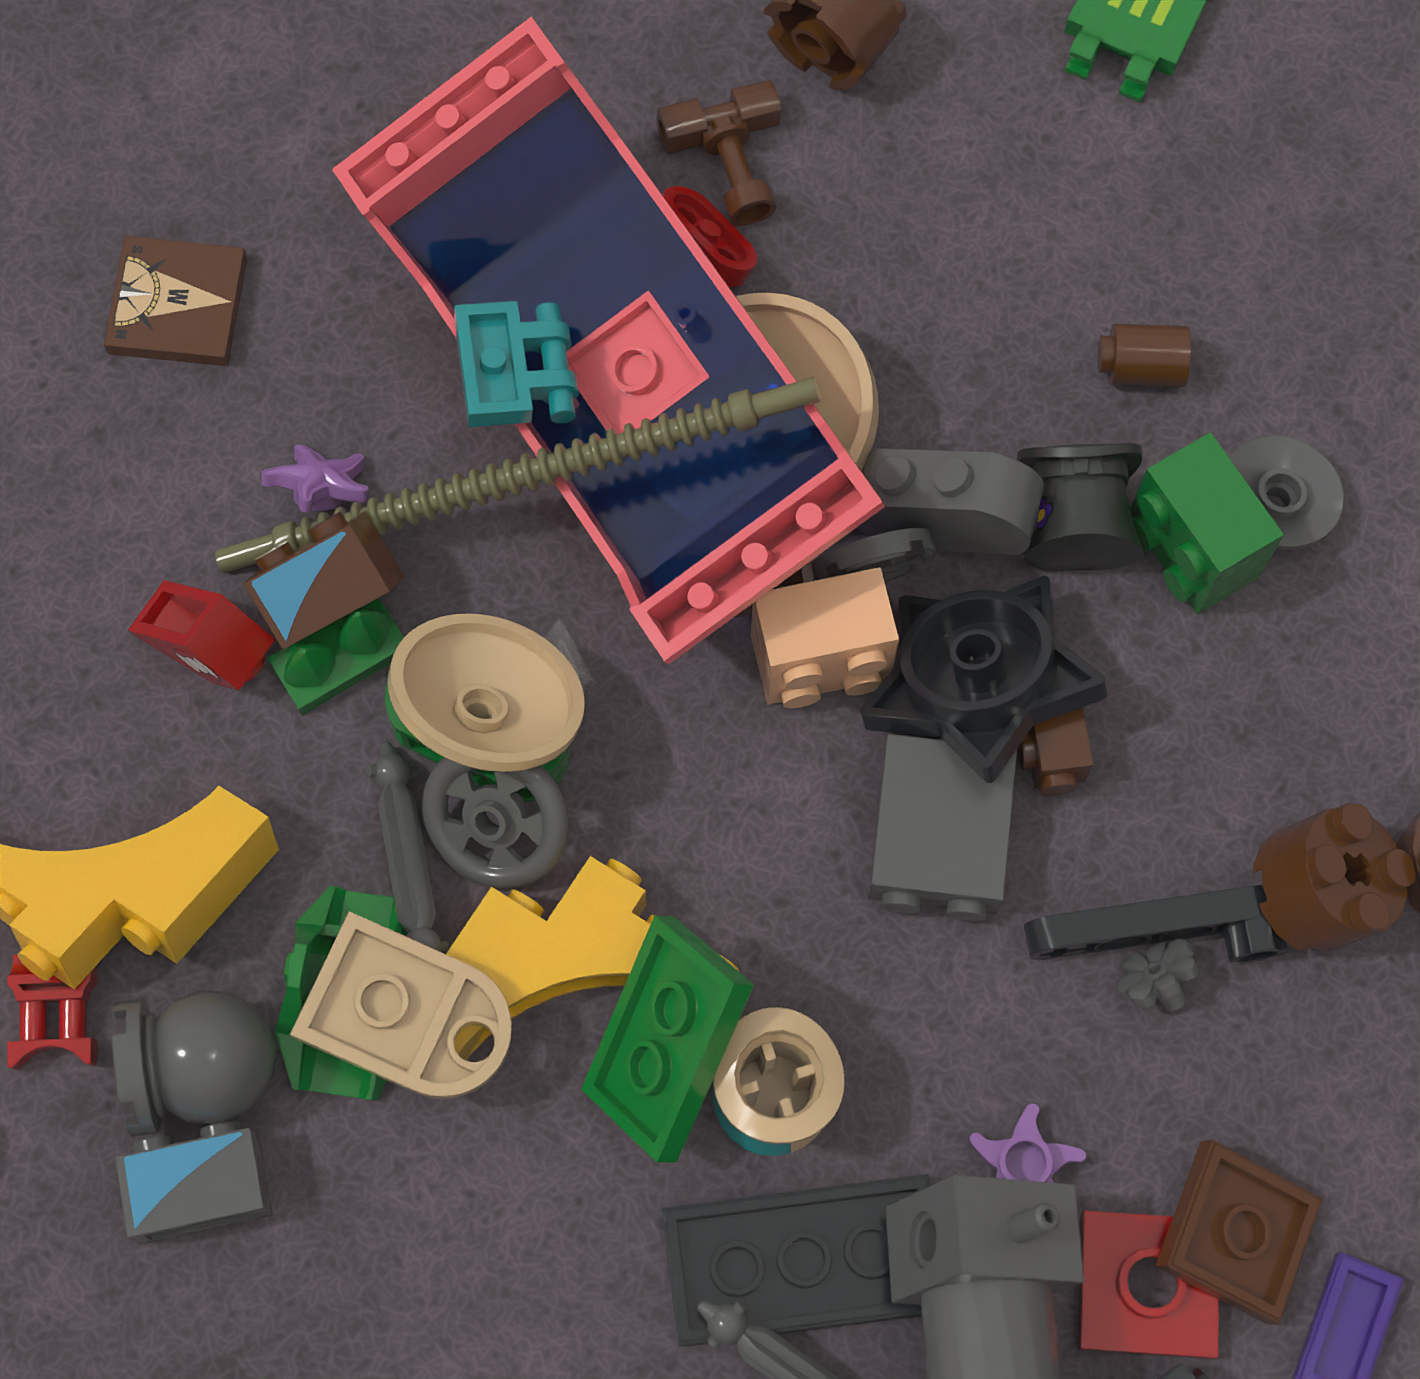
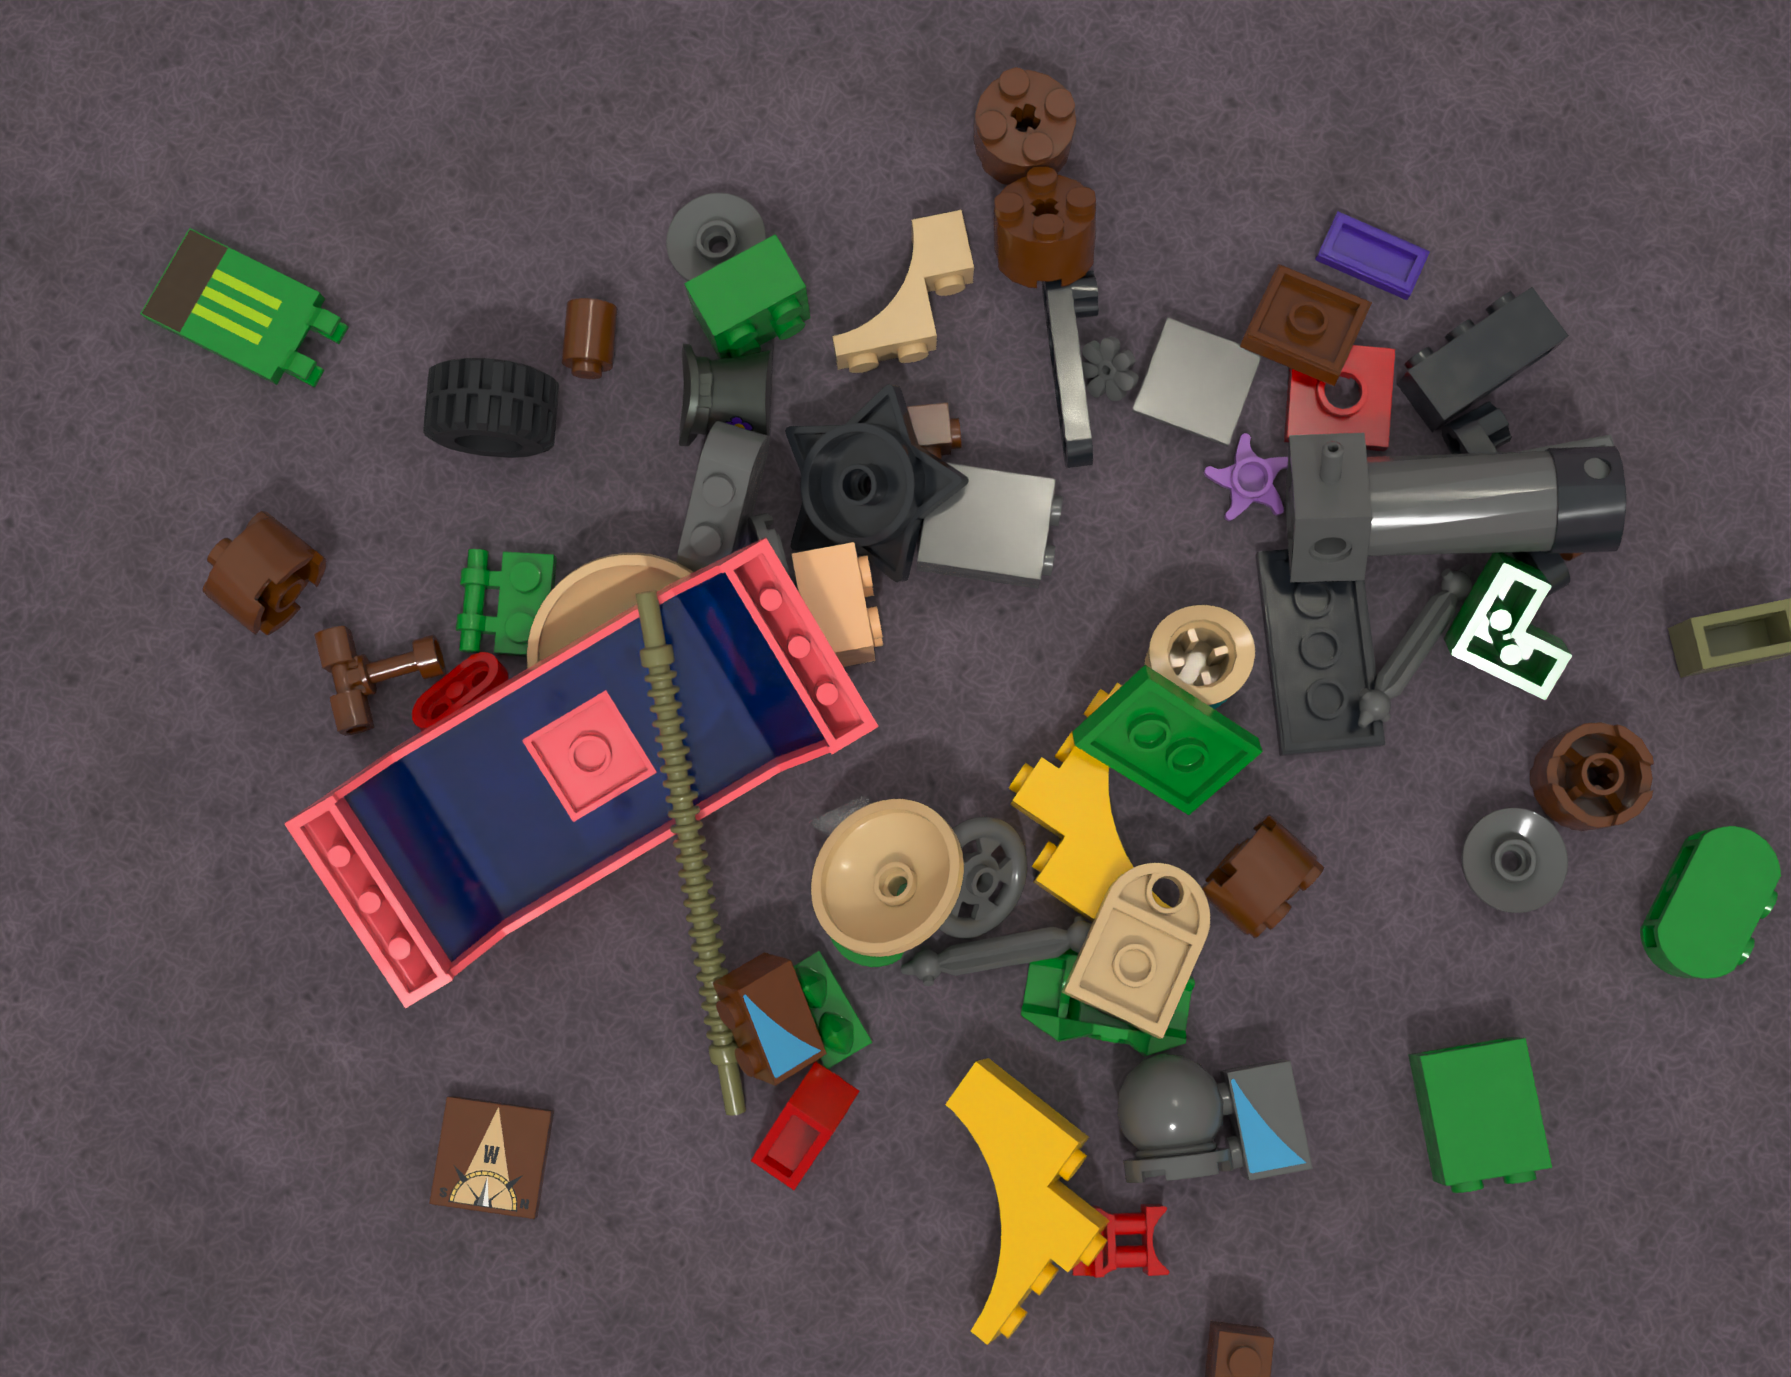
camera: 85 degrees left, 10 degrees up
medium lavender animal [261,444,369,512] -> none
teal plate [454,301,579,427] -> none
none -> black tyre [423,358,559,458]
none -> green plate [456,549,557,657]
none -> tan arch [832,210,974,373]
none -> piece [1132,317,1262,447]
none -> reddish brown brick [1201,814,1325,938]

